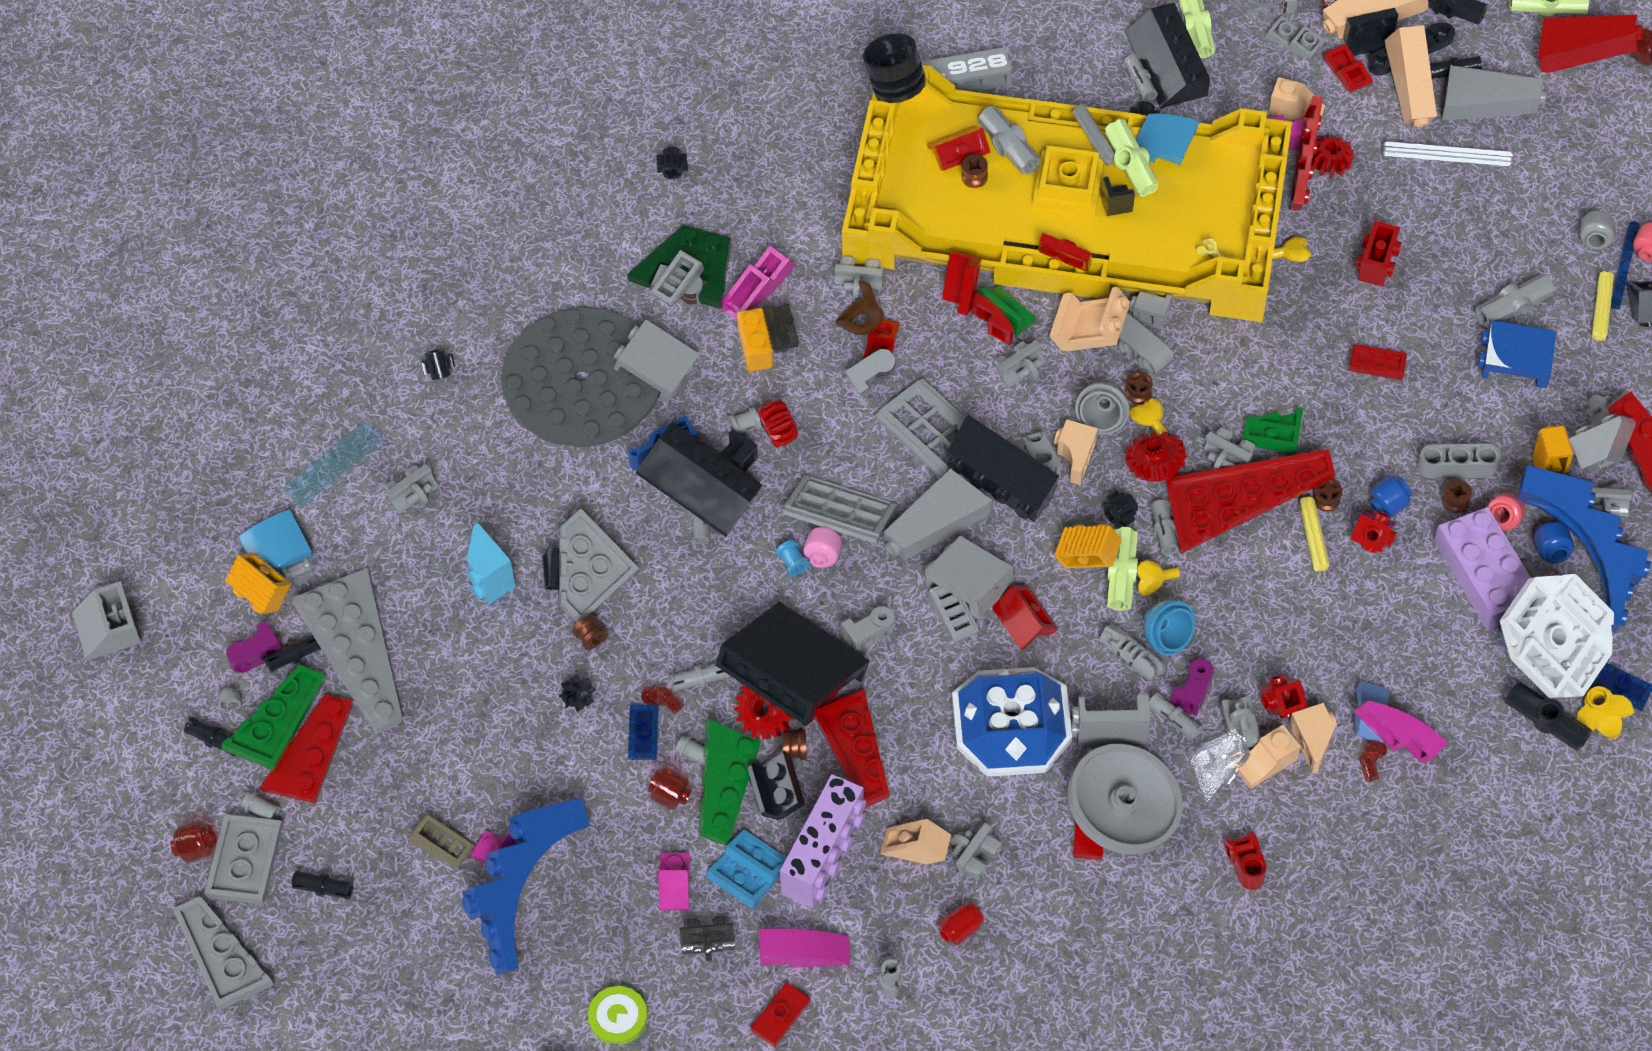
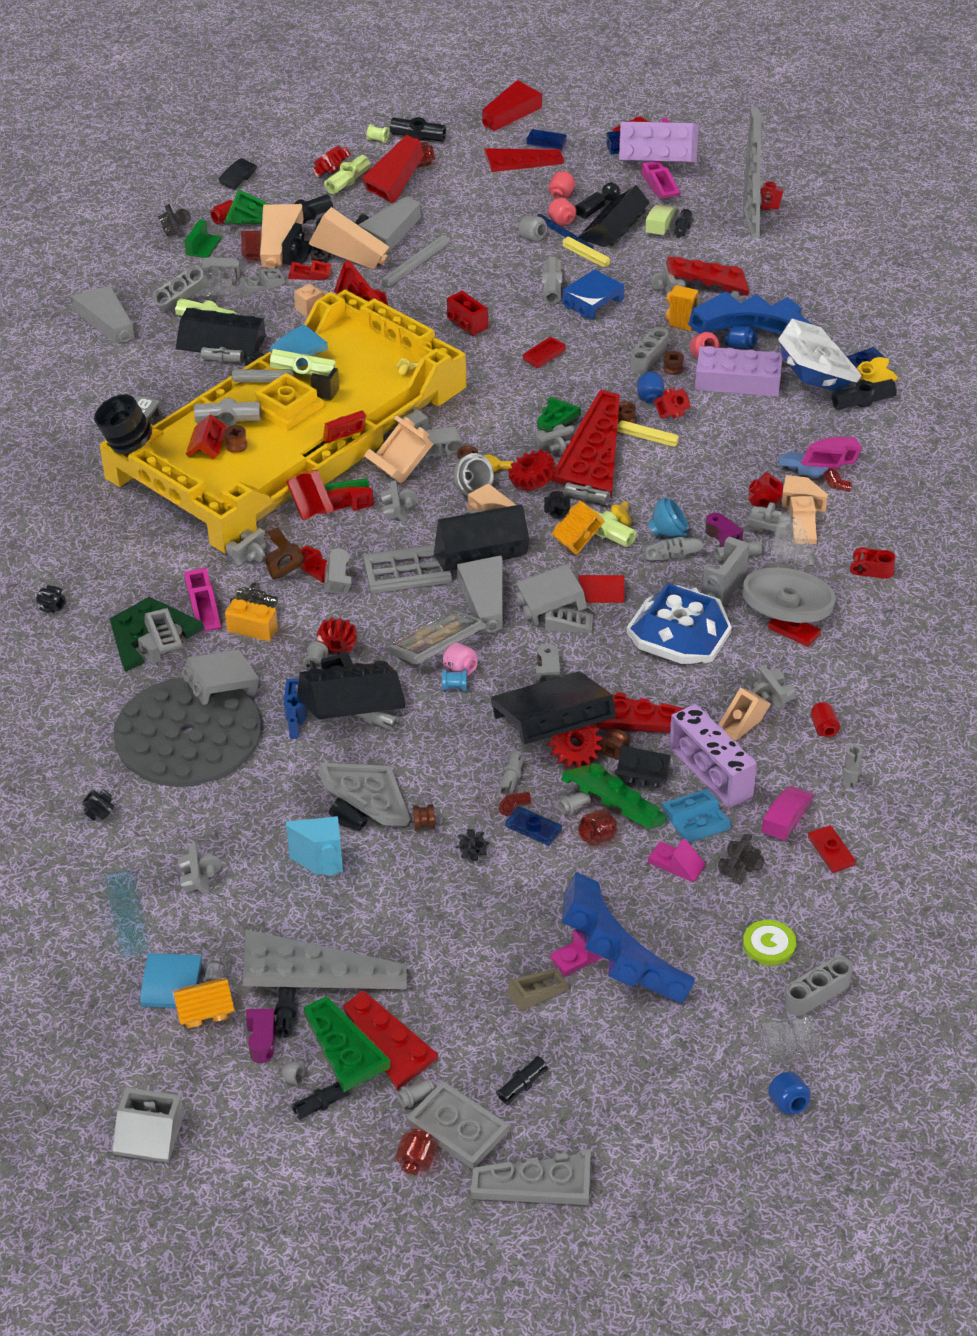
camera: 60 degrees left, 15 degrees down
light grey slope [1569,414,1636,472] -> none

